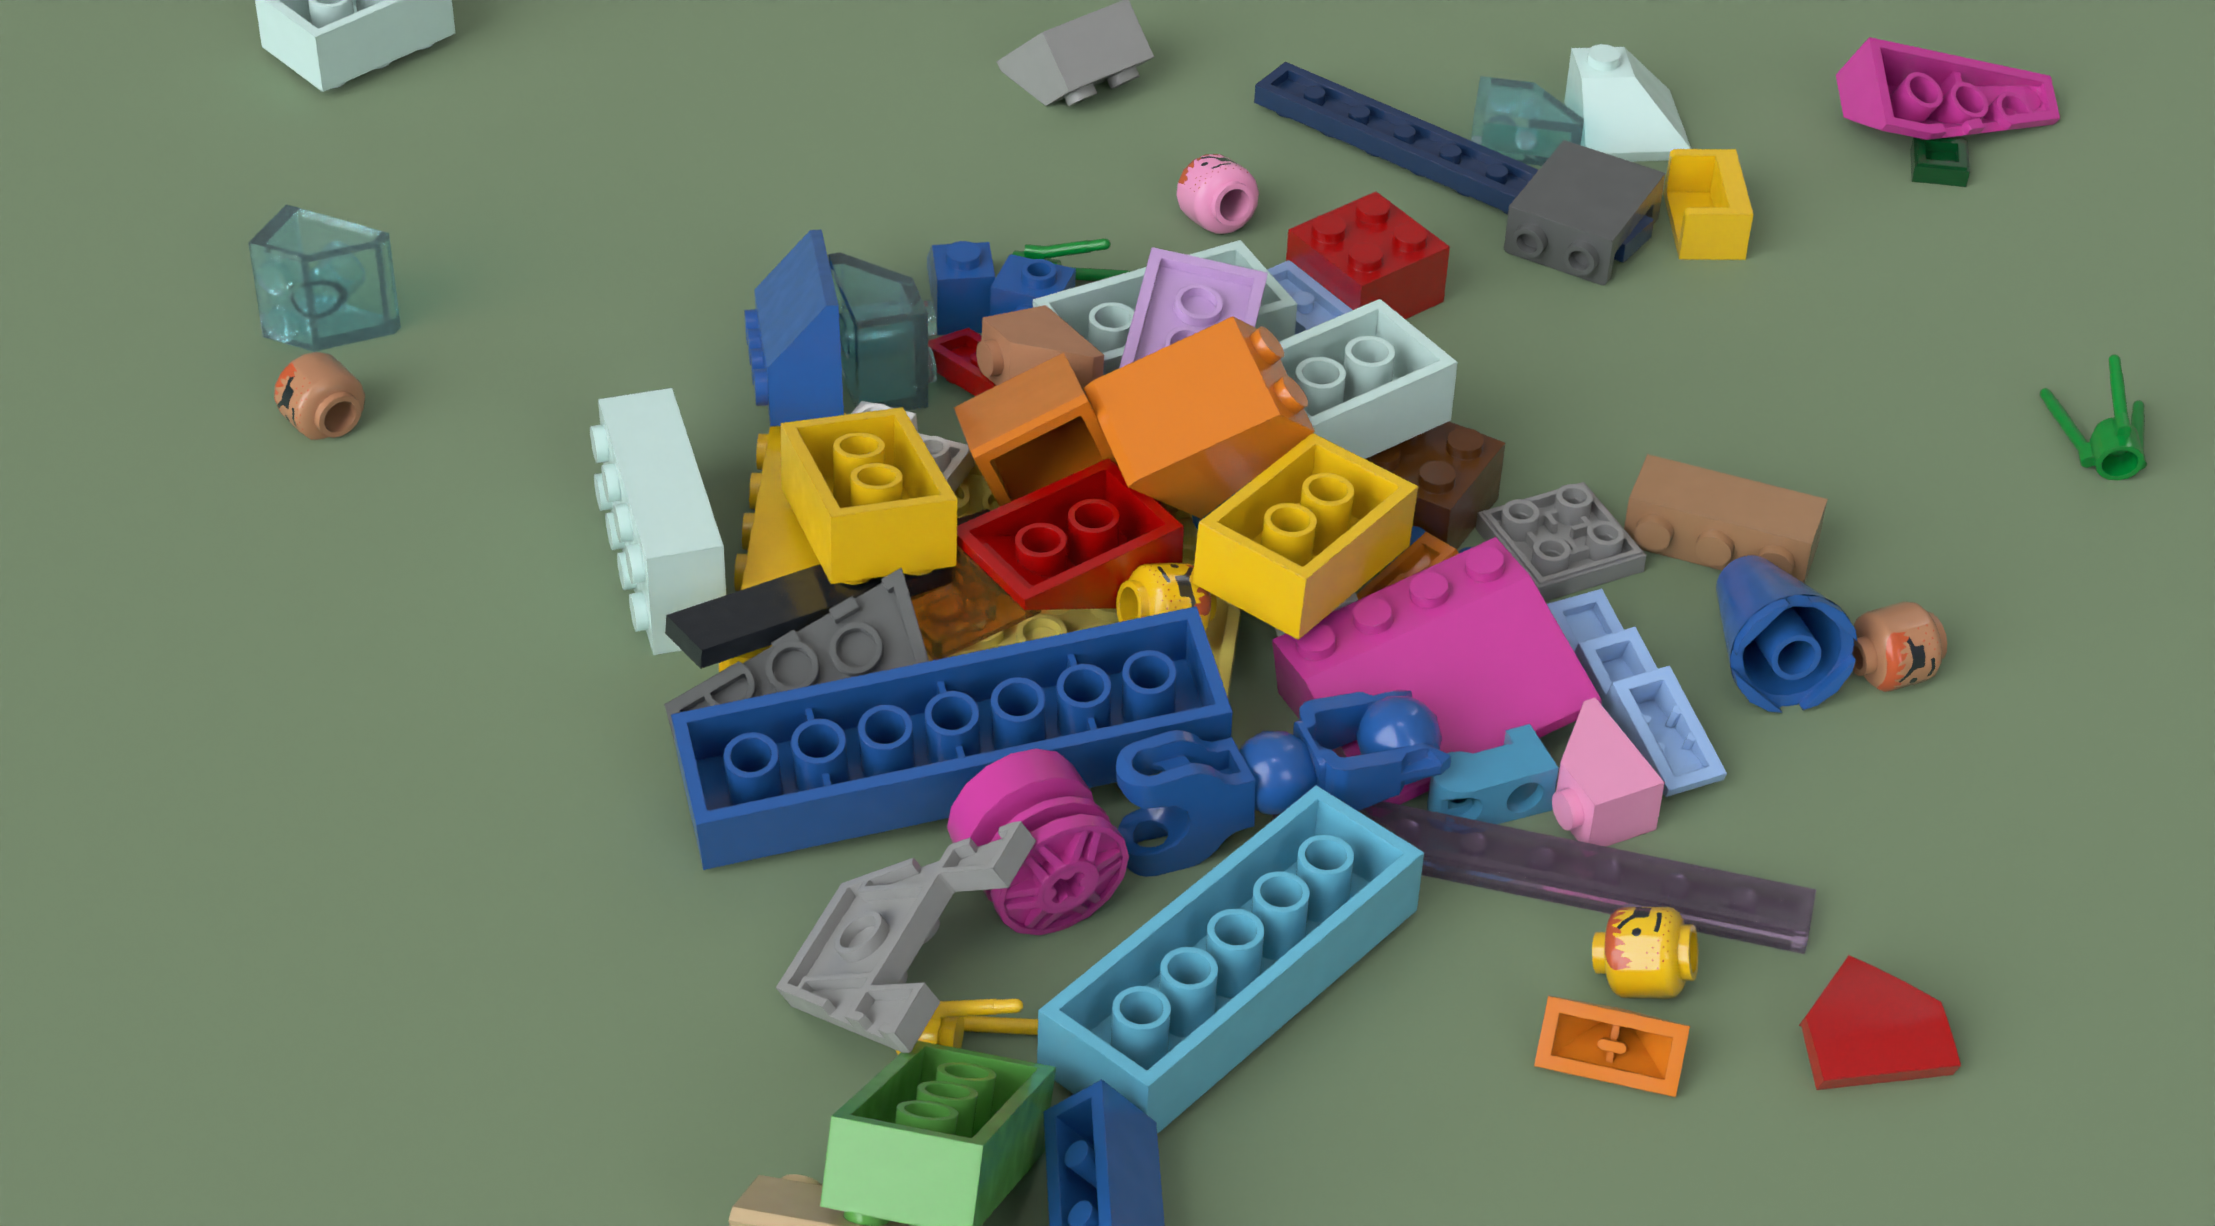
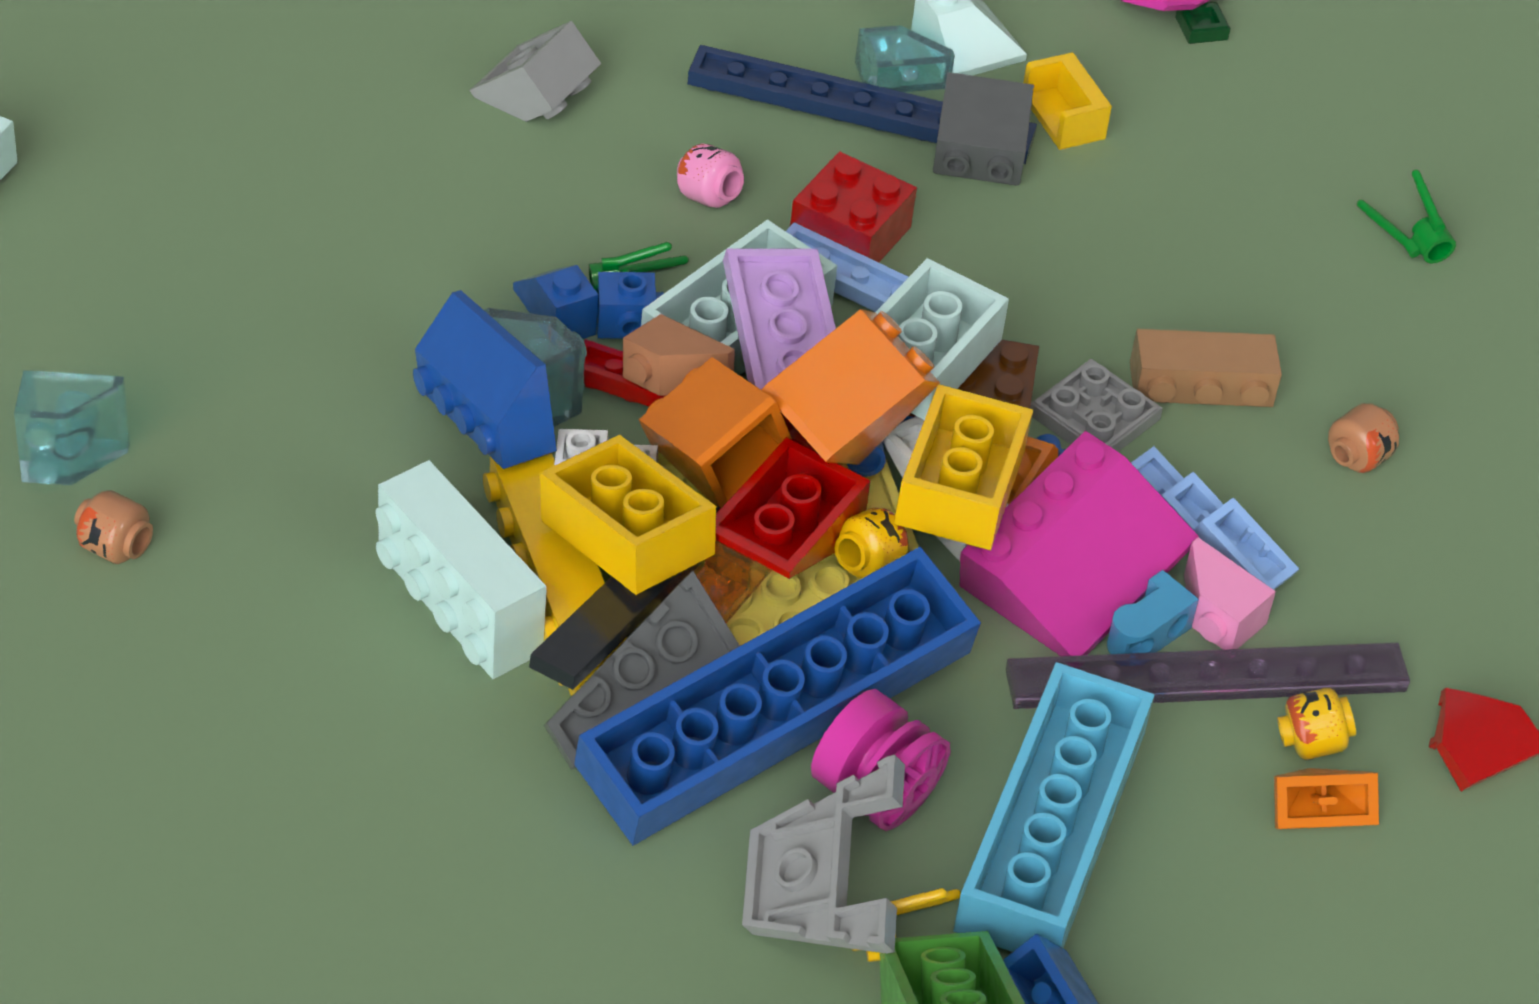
camera: 25 degrees left, 5 degrees up
blue piece [1116,690,1451,877] -> none
blue cone [1716,555,1857,712] -> none

